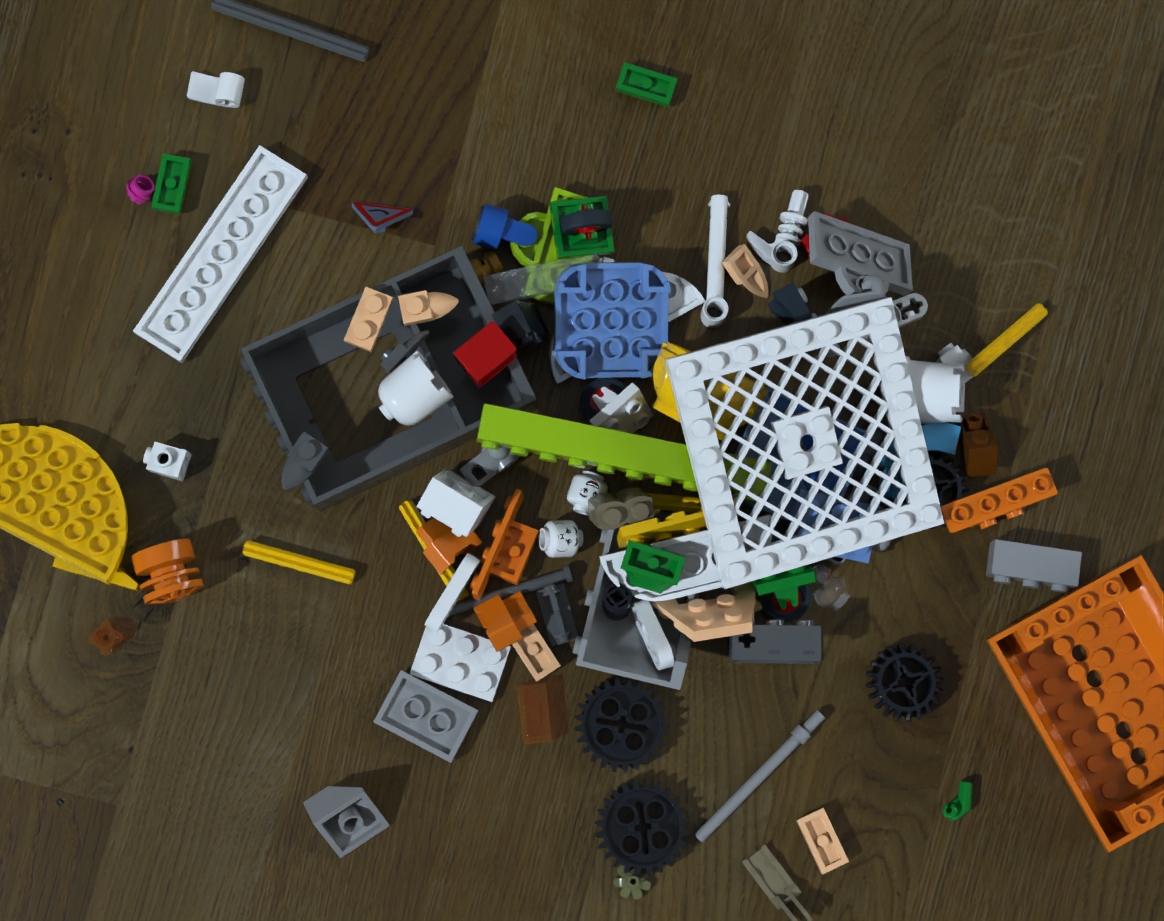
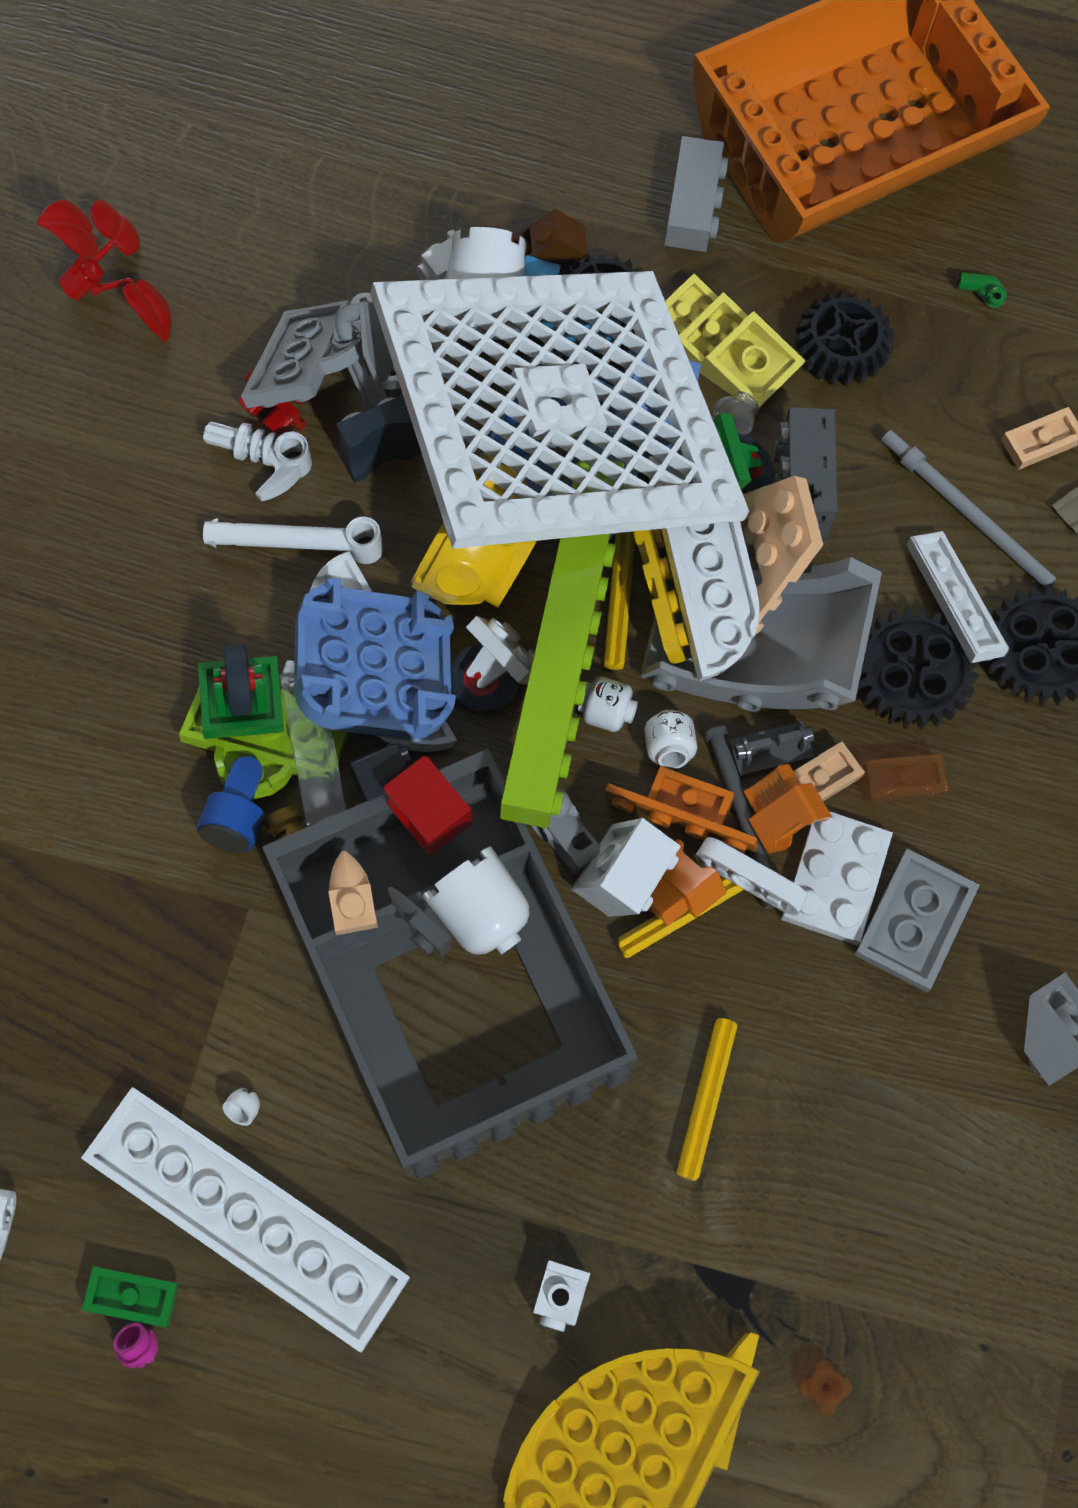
camera: 90 degrees left, 10 degrees down
orange wheel [131,539,204,605] -> none
dark grey plate [282,432,329,490] -> none
light nougat plate [344,287,393,352] -> none
piece [352,202,413,233] -> none
dark tan brick [588,488,654,530] -> none
black wheel [602,583,632,620] -> none
green plate [616,62,677,108] -> none
green slope [620,539,686,594] -> none
white beam [632,600,674,670] -> none
light nougat plate [721,244,768,298] -> none
orange bracket [941,468,1058,533] -> none
yellow axle [965,303,1048,376] -> none
none -> red plant [36,200,171,343]
none -> white hinge [223,1088,260,1126]
none -> light yellow slope [665,274,806,411]
none -> white tile [906,531,1009,663]

